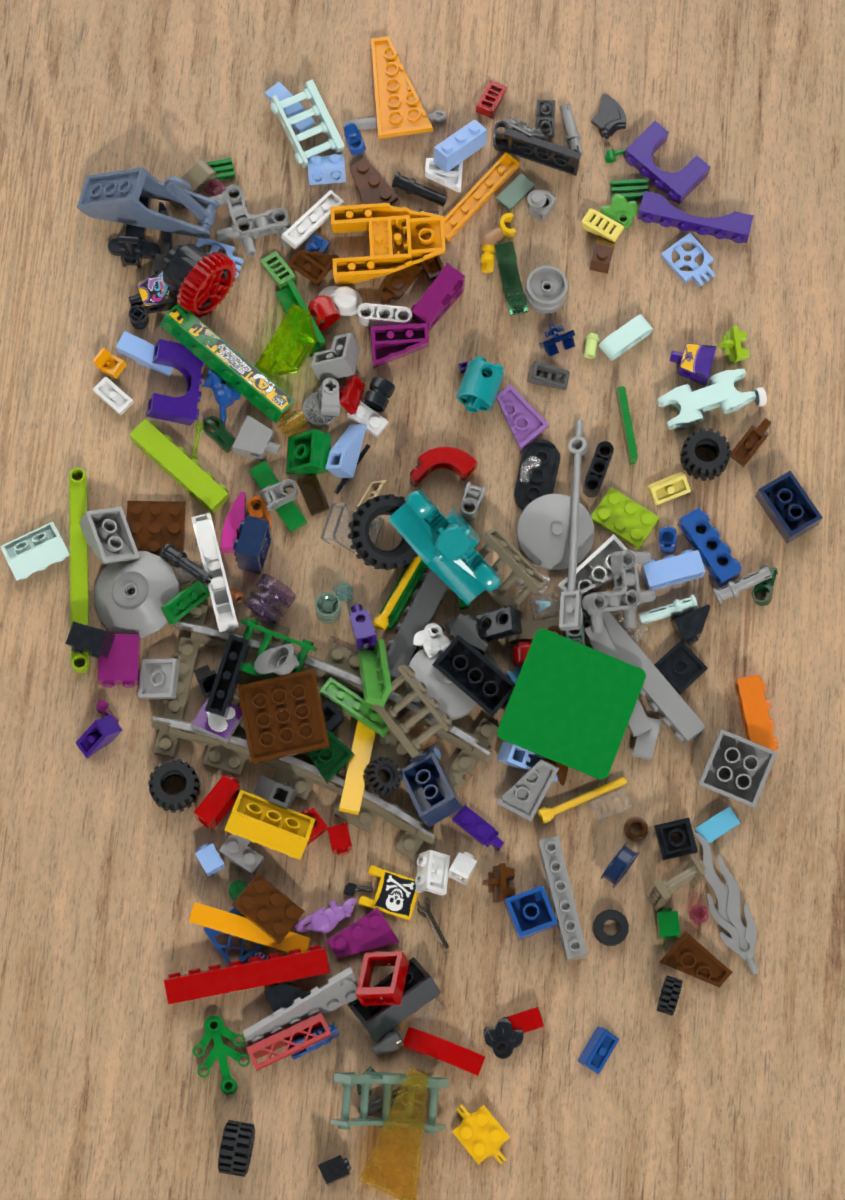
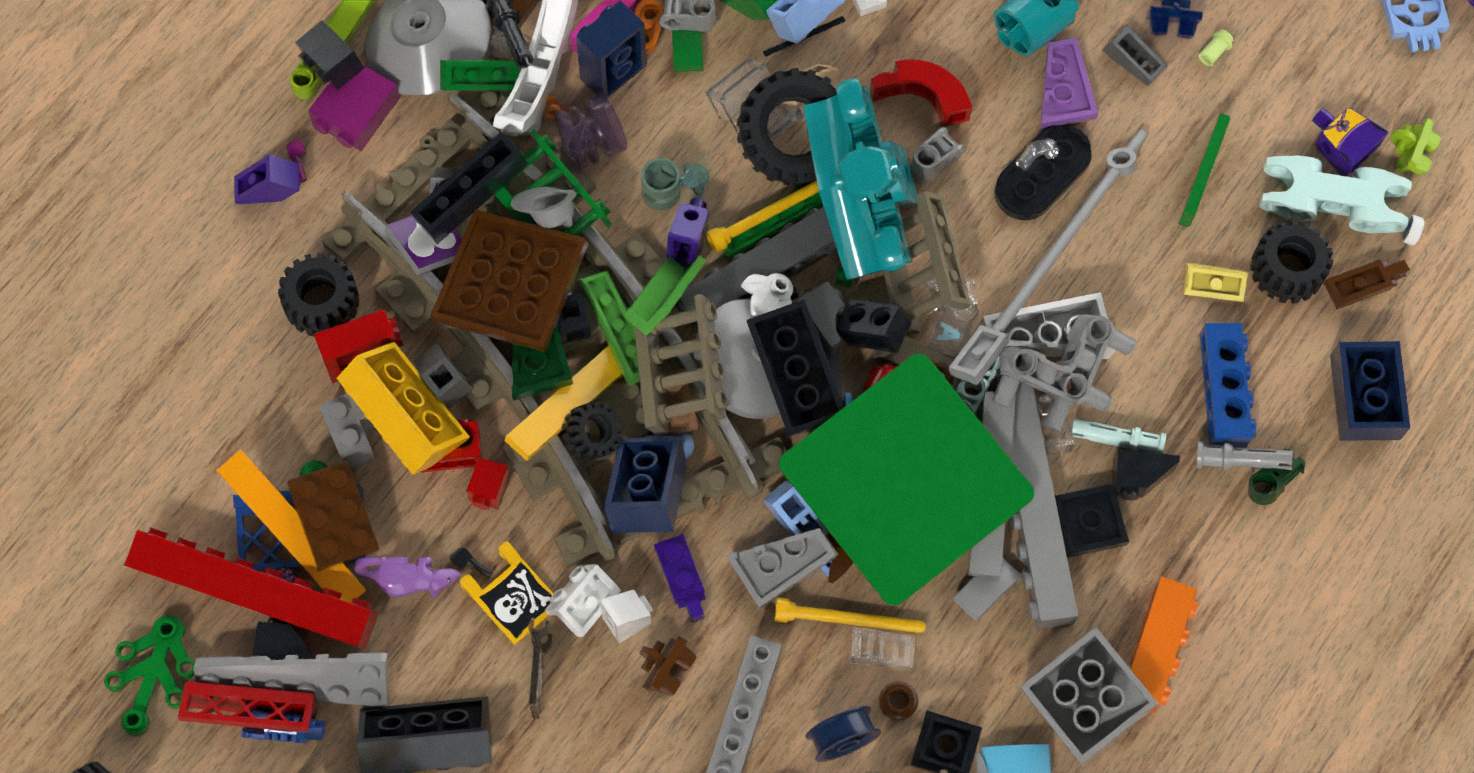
camera: 30 degrees right, 5 degrees down
light grey plate [138,658,180,700] -> none
light blue brick [195,843,225,877] -> none
dark brown tile [296,474,329,516] -> none
magenta wing [327,907,400,958] -> none
red window [355,951,409,1006] -> none
blue brick [504,885,557,941] -> none
light grey dish [517,494,594,571] -> none
black beam [583,441,614,498] -> none
lime plate [591,487,660,550] -> none
light aqua beam [599,314,653,361] -> none
light blue brick [641,549,706,590] -> none
blue hair [659,526,677,553] -> none

